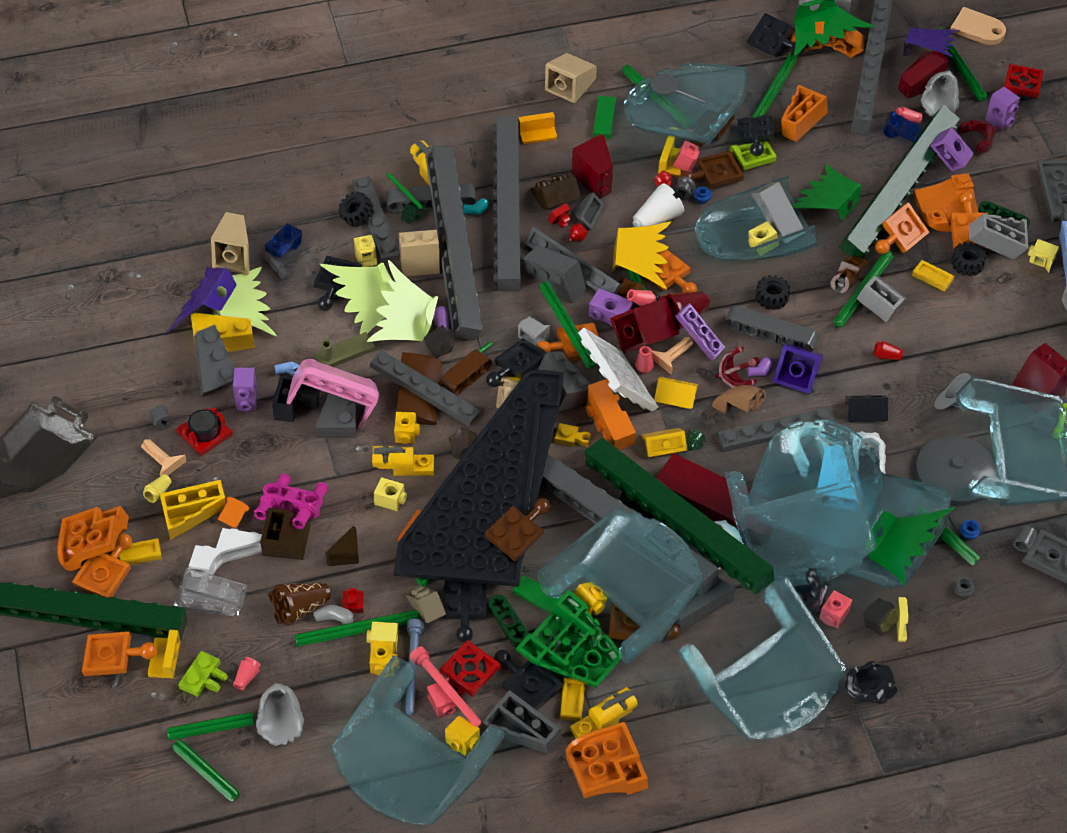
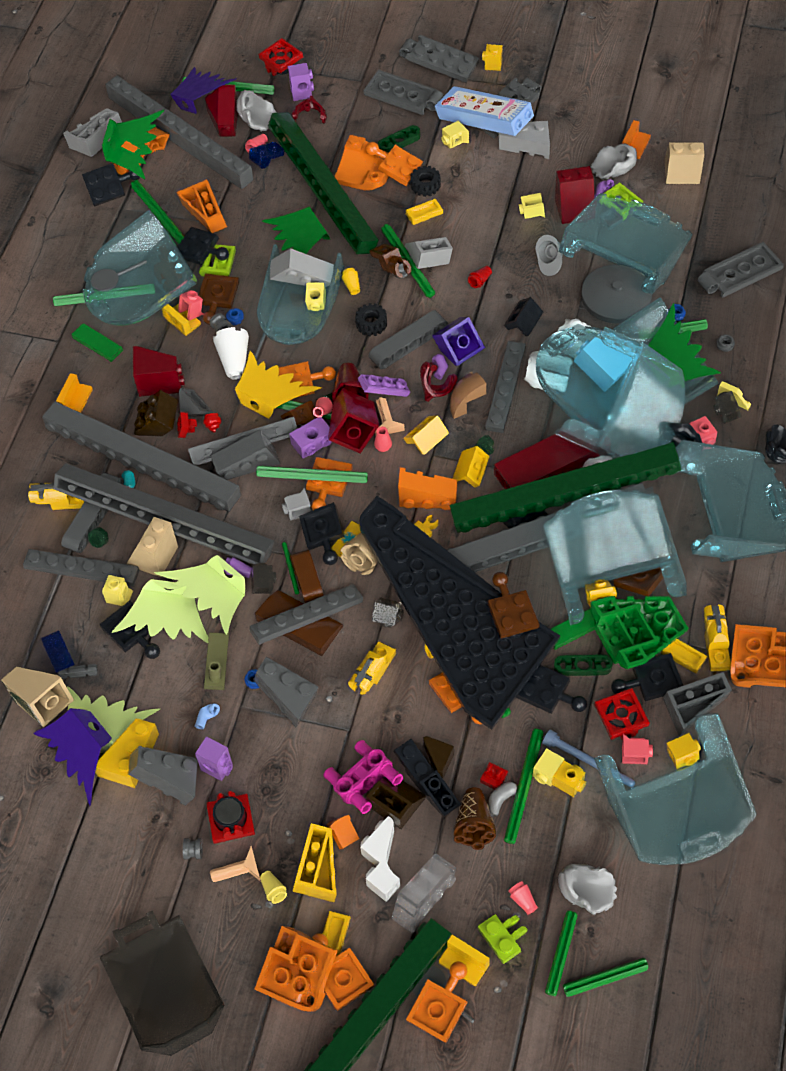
camera: 55 degrees left, 5 degrees up
black brick [272,375,321,422] -> none
bright pink windscreen [286,359,379,429] -> none
black tyre [338,191,374,227] -> none
light yellow brick [374,477,407,511] -> none
green axle [386,172,424,209] -> none
yellow brick [394,412,420,444] -> none
dark tan slope [406,585,446,623] -> none
coral piece [410,646,481,727] -> none
dark grey wedge [538,351,591,411] -> none
tan slope [545,53,597,103] -> none
white plate [578,328,658,411] -> none
red plate [654,170,672,188] -> none
orange plate [875,202,929,254] -> none
medium lavender brick [930,127,974,172] -> none
light nougat tile [950,7,1006,45] -> none
light grey wedge [969,214,1028,260] -> none
none -> yellow cone [341,268,360,295]
none -> black slope [394,739,461,817]
none -> light yellow window [519,193,545,219]

